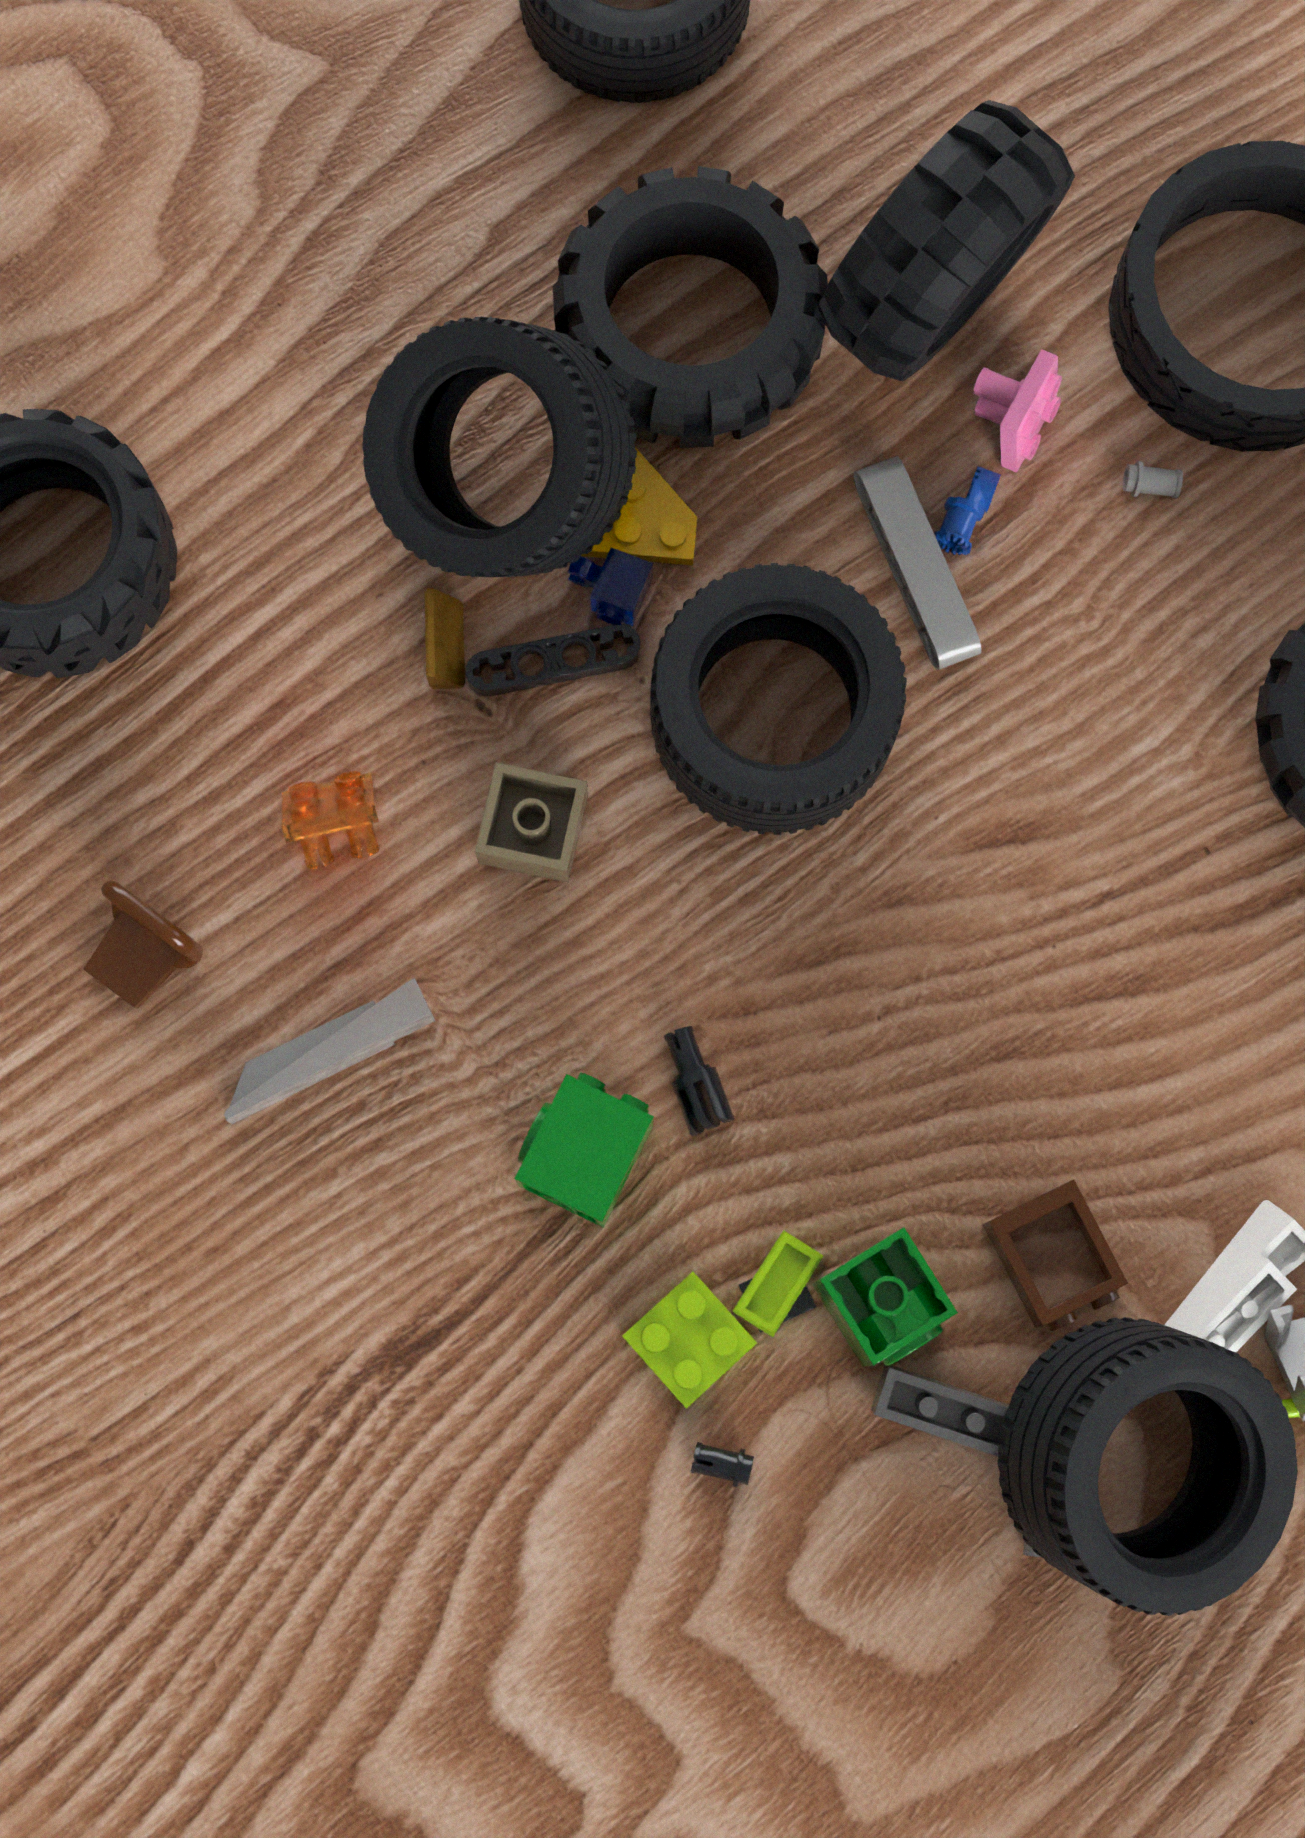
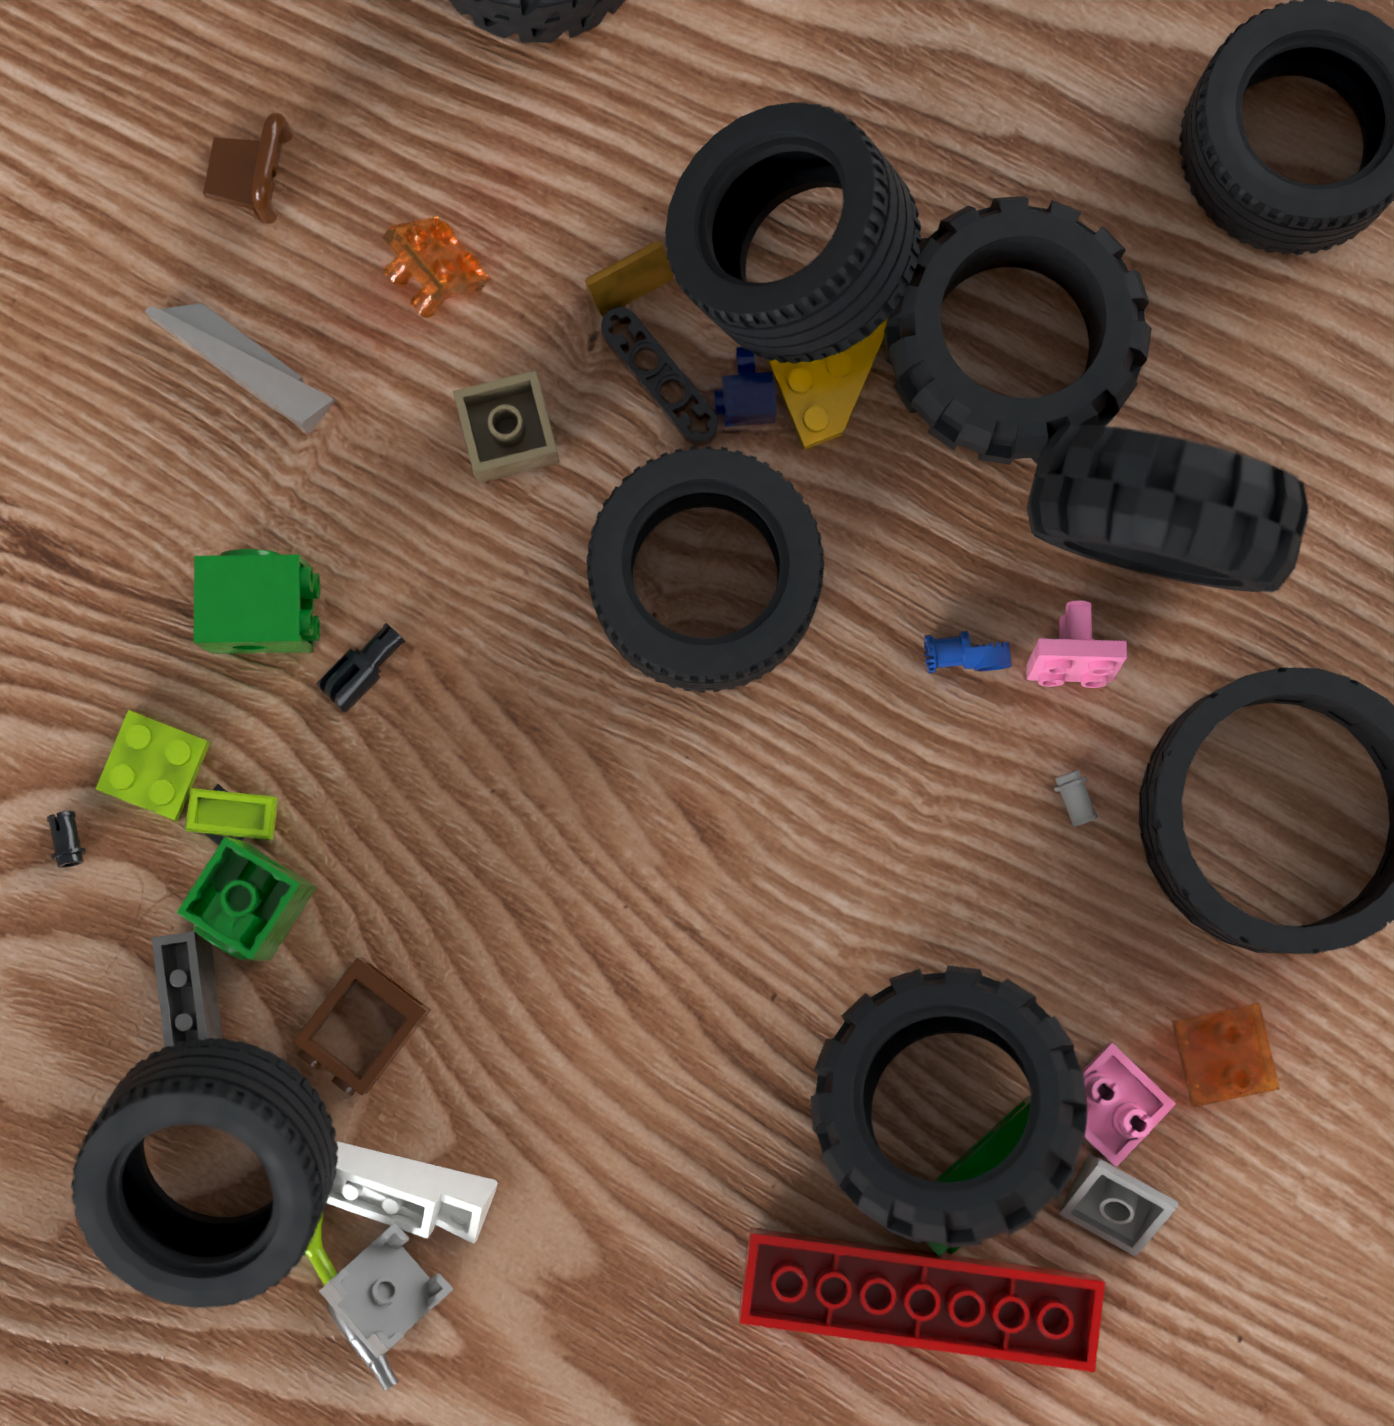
camera: 65 degrees right, 5 degrees up
light grey beam [854,456,981,670] -> none

